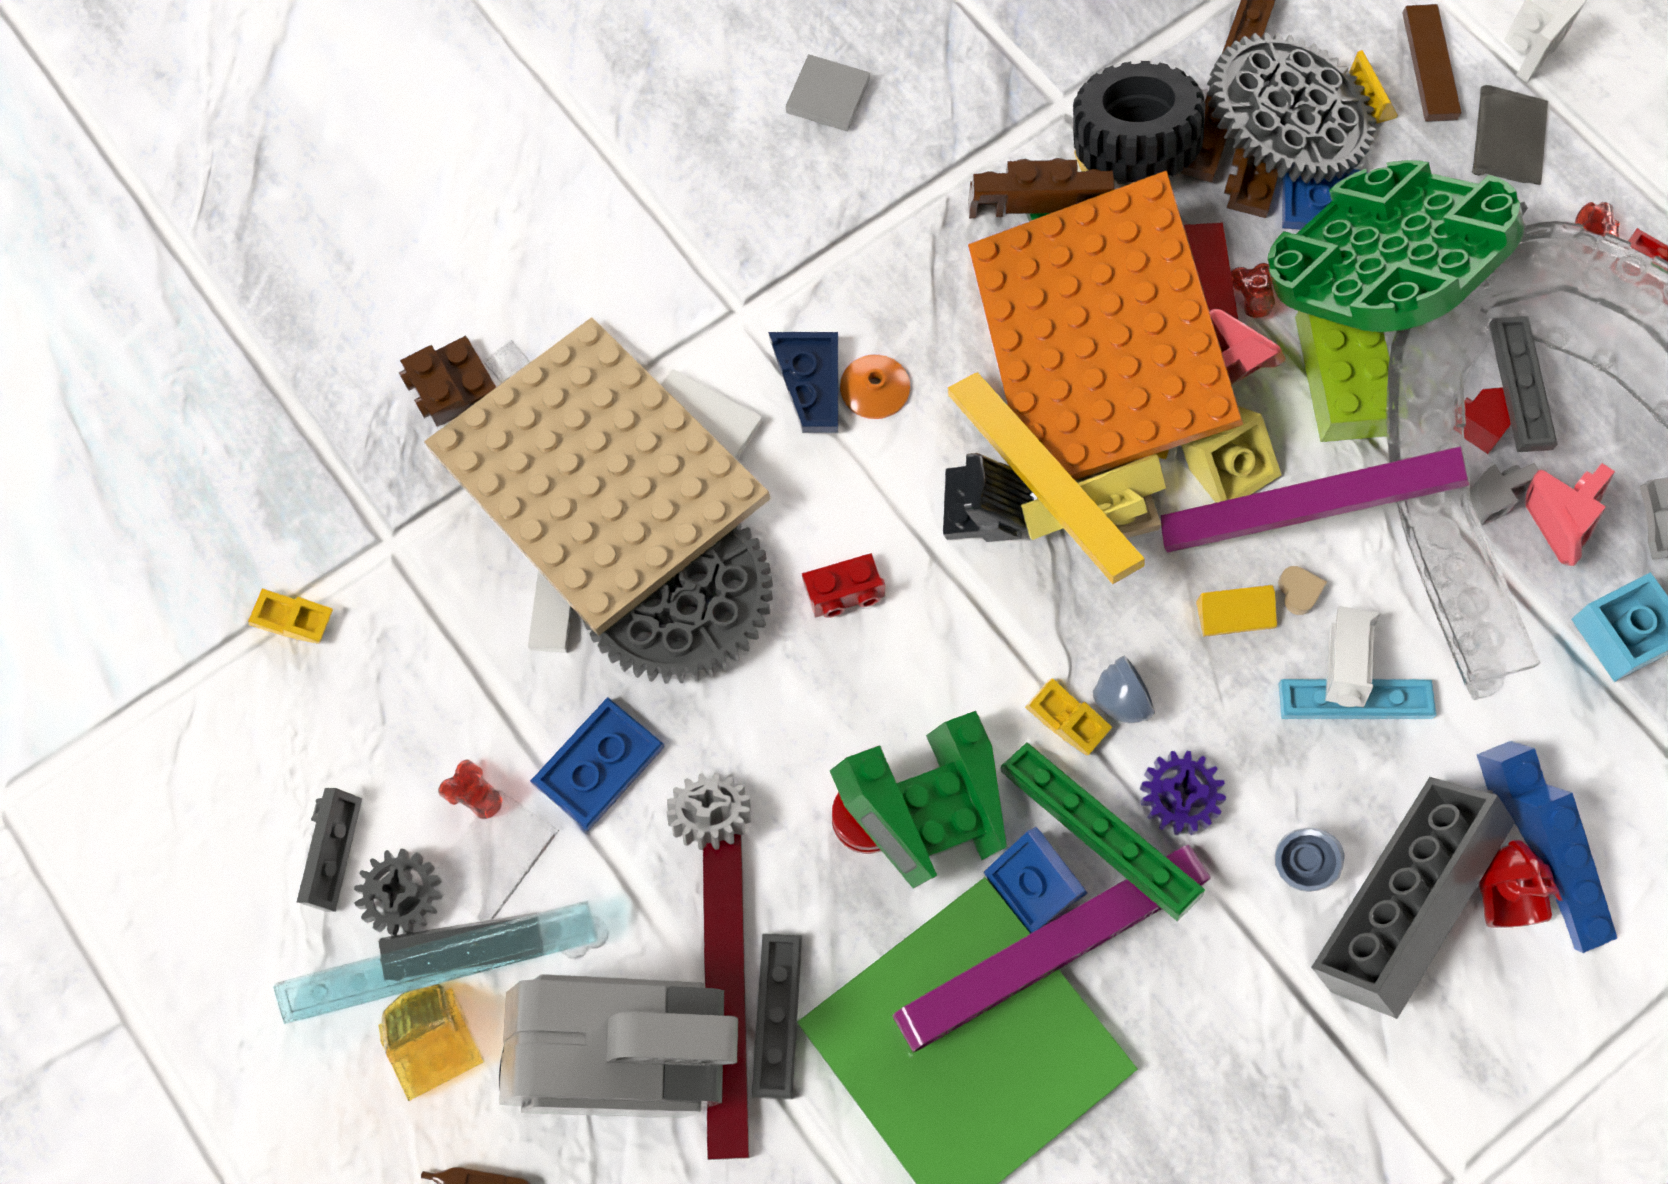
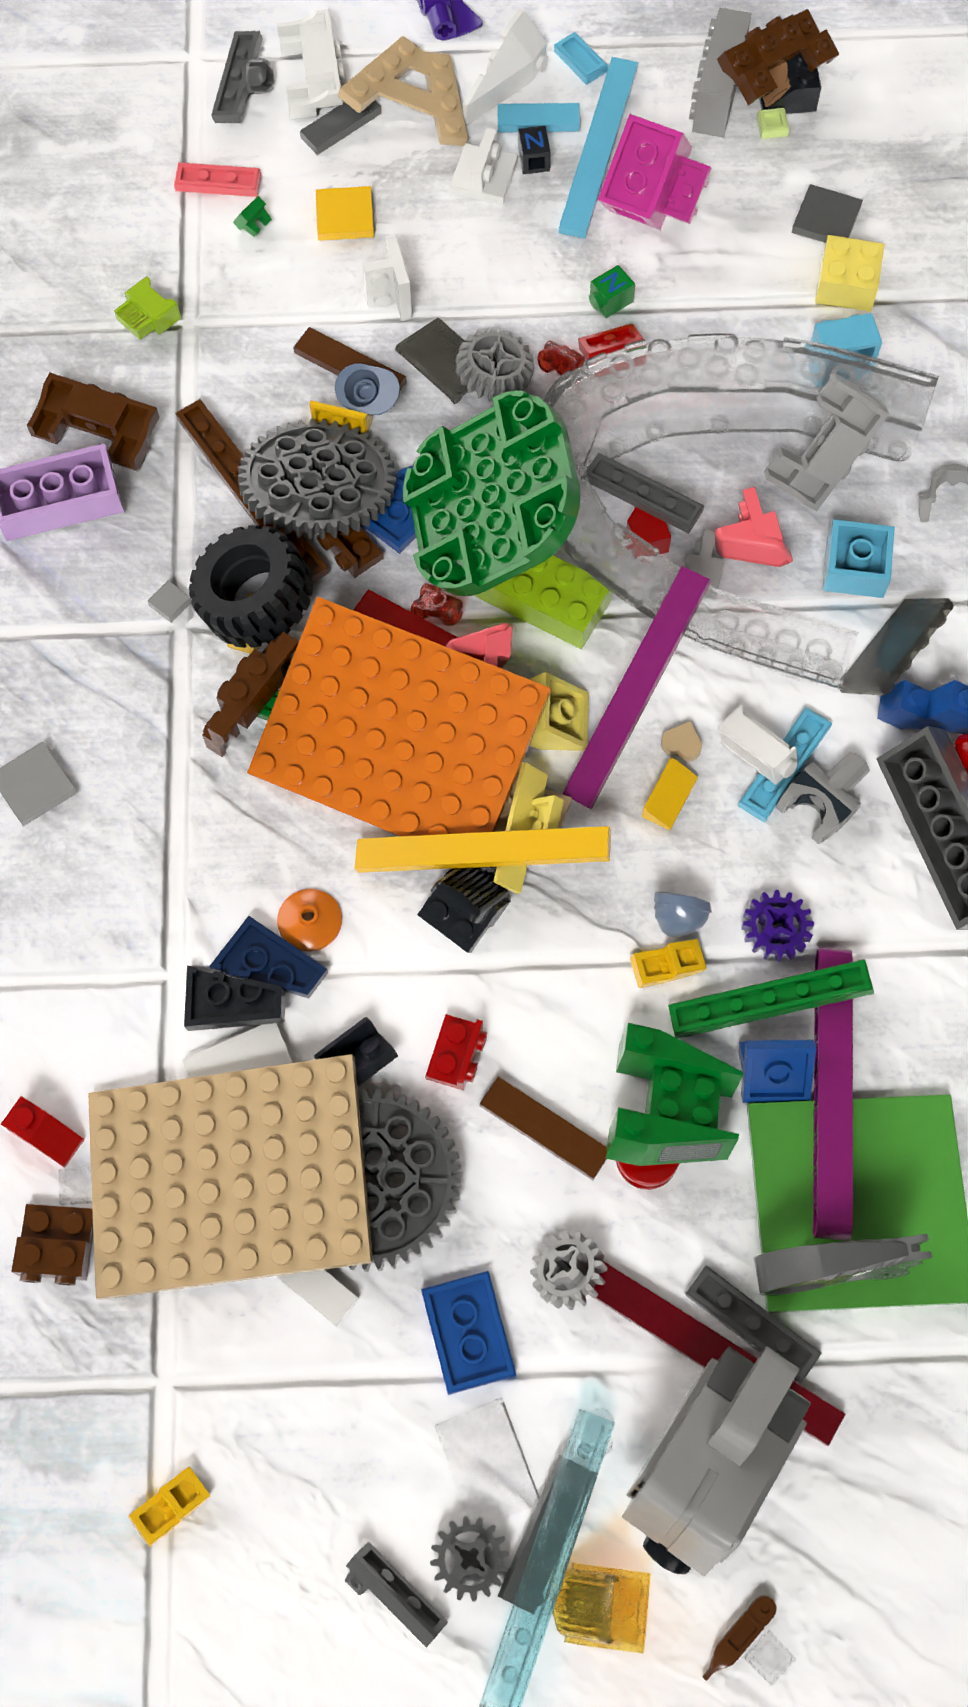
camera: 55 degrees left, 0 degrees up
clear red plate [438,759,502,819] -> none
sand blue hat [1274,827,1345,892] -> none
none -> red slope [0,1096,85,1168]
none -> light grey tile [147,580,191,623]
none -> black wing [184,965,285,1031]
none -> black bracket [314,1017,398,1087]
none -> sand blue piece [335,364,400,415]
none -> light grey gear [456,327,534,402]
none -> reddish brown tile [480,1076,607,1181]
none -> dark grey animal [754,1234,932,1296]
none -> light grey connector [776,752,870,844]
none -> clear smoke tile [836,598,954,696]

